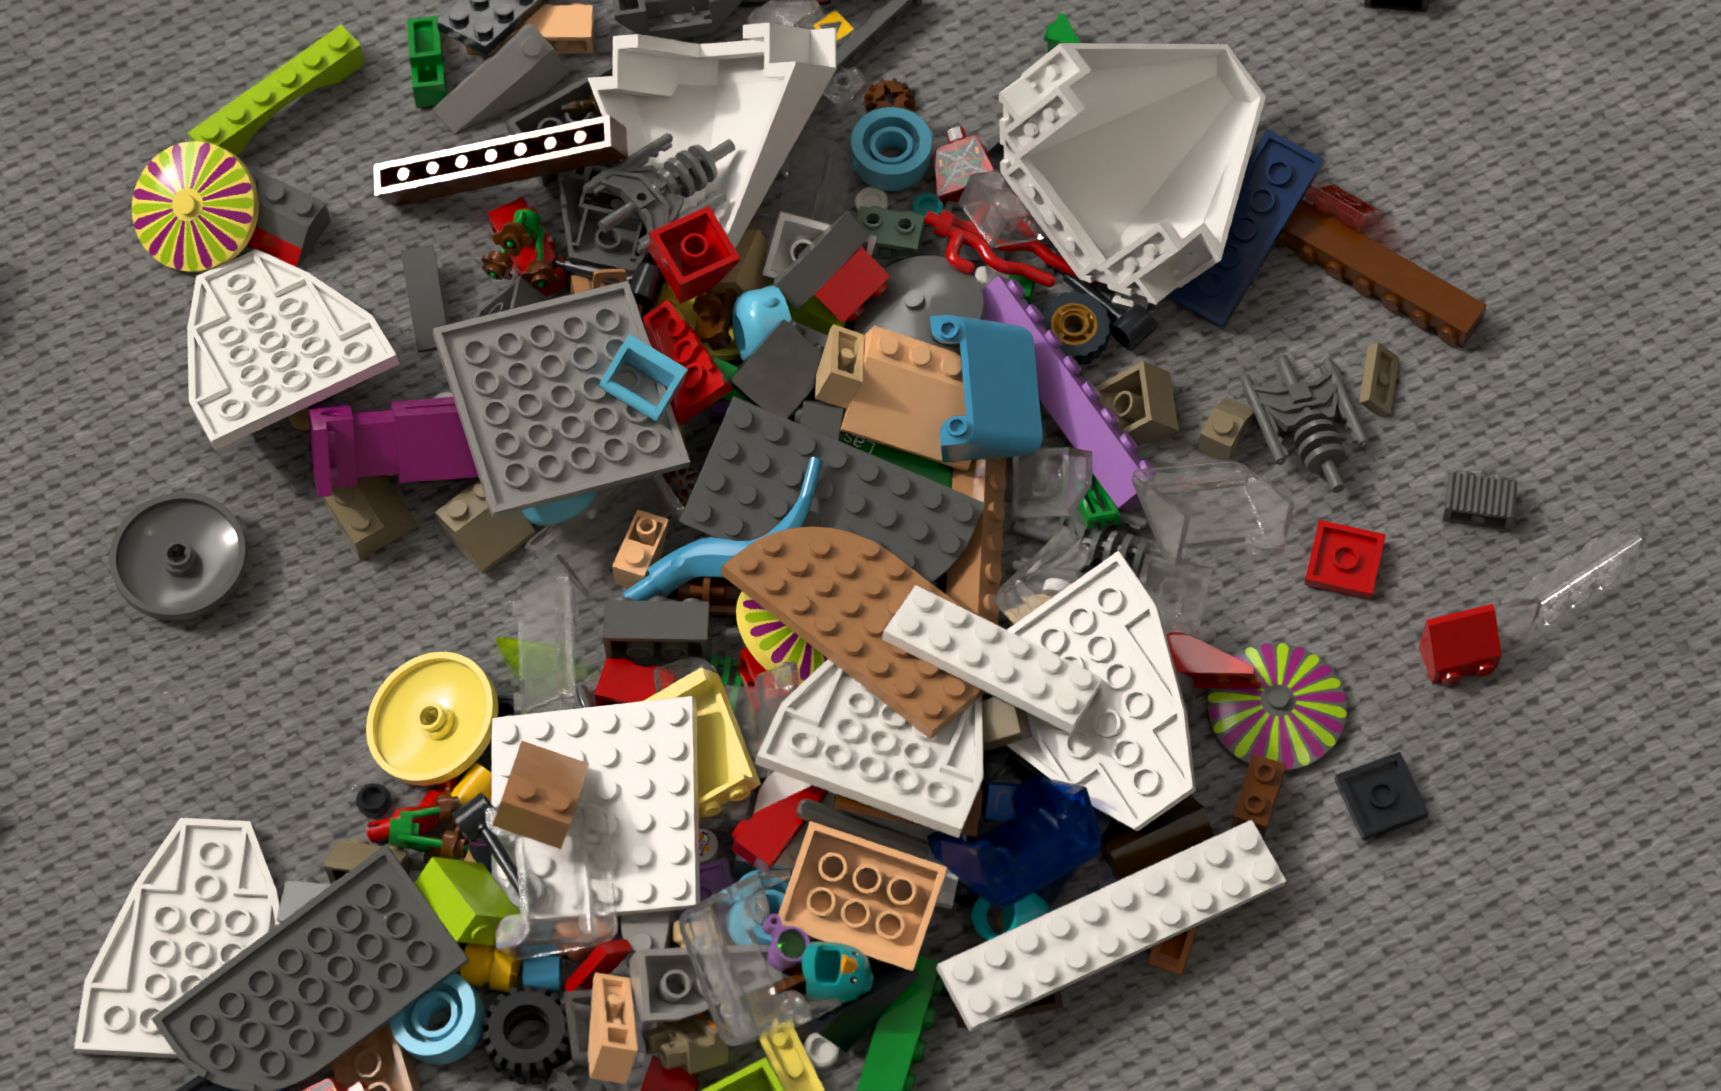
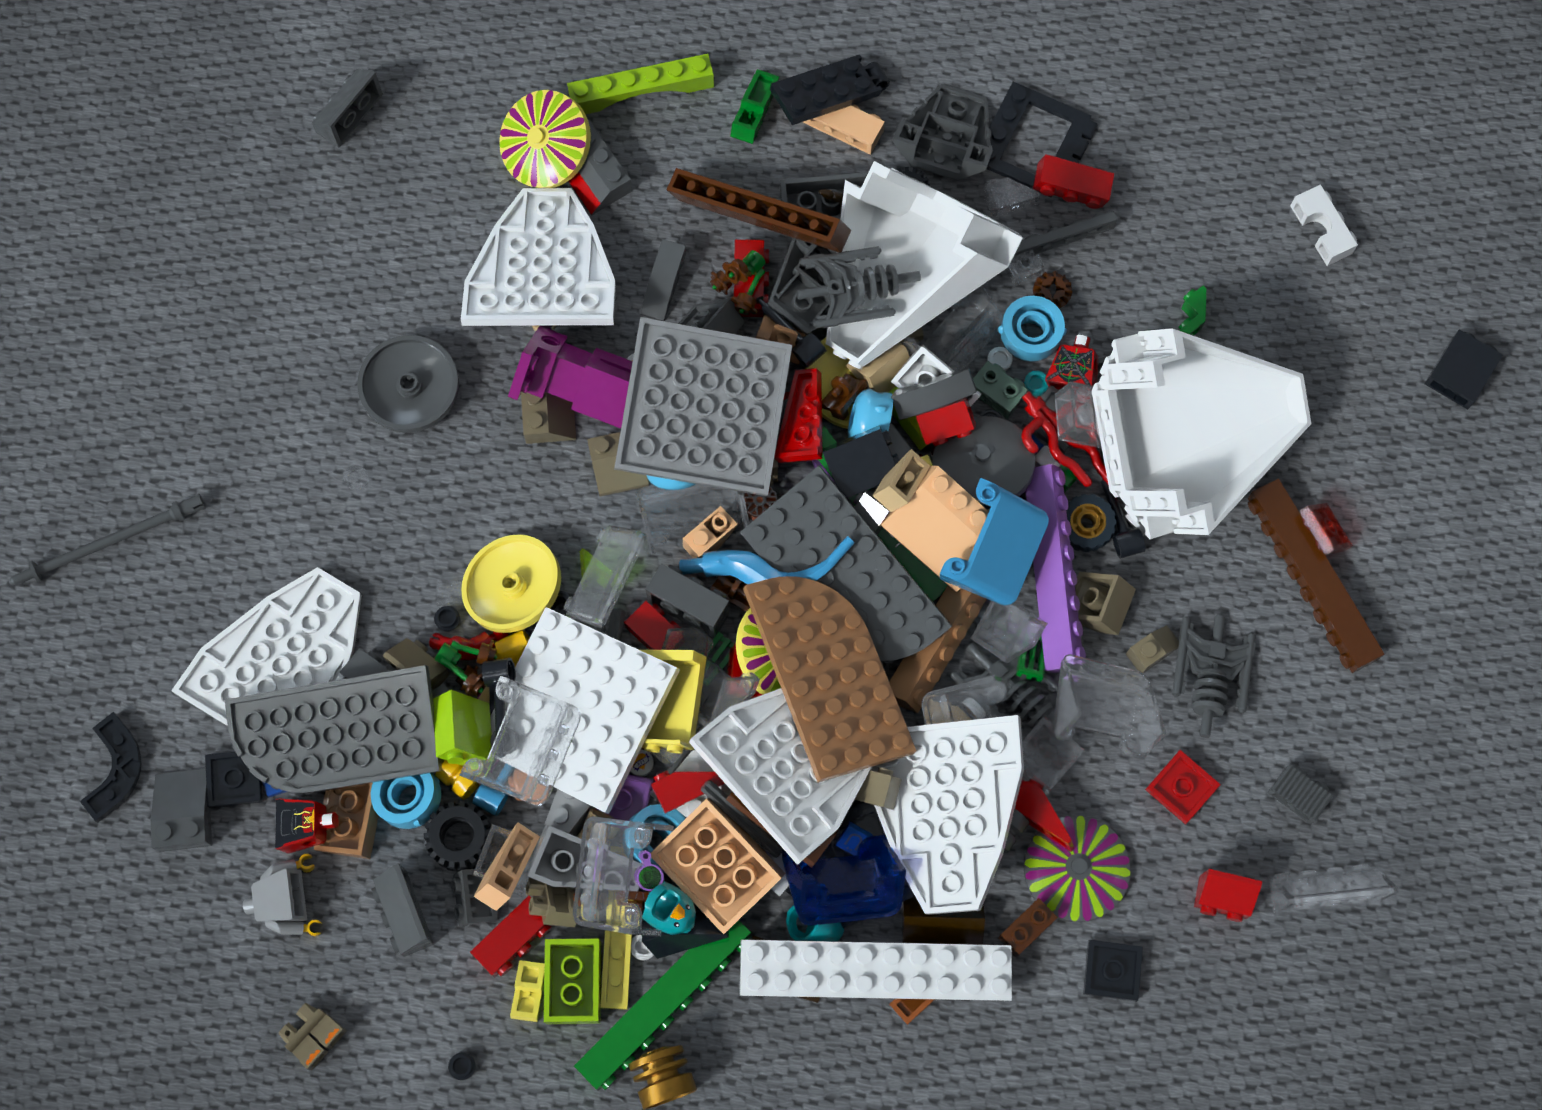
camera: 25 degrees right, 10 degrees up
light grey wedge [432,24,569,134] -> none
medium nougat slope [492,740,589,849] -> none
red tile [564,939,633,995] -> none
medium azure tile [598,334,688,422] -> none
red slope [649,206,740,304] -> none
tile [811,9,855,47] -> none
white plate [882,585,1103,734] -> none
dark blue plate [1166,129,1325,329] -> none
dark tan plate [1359,342,1399,417] -> none

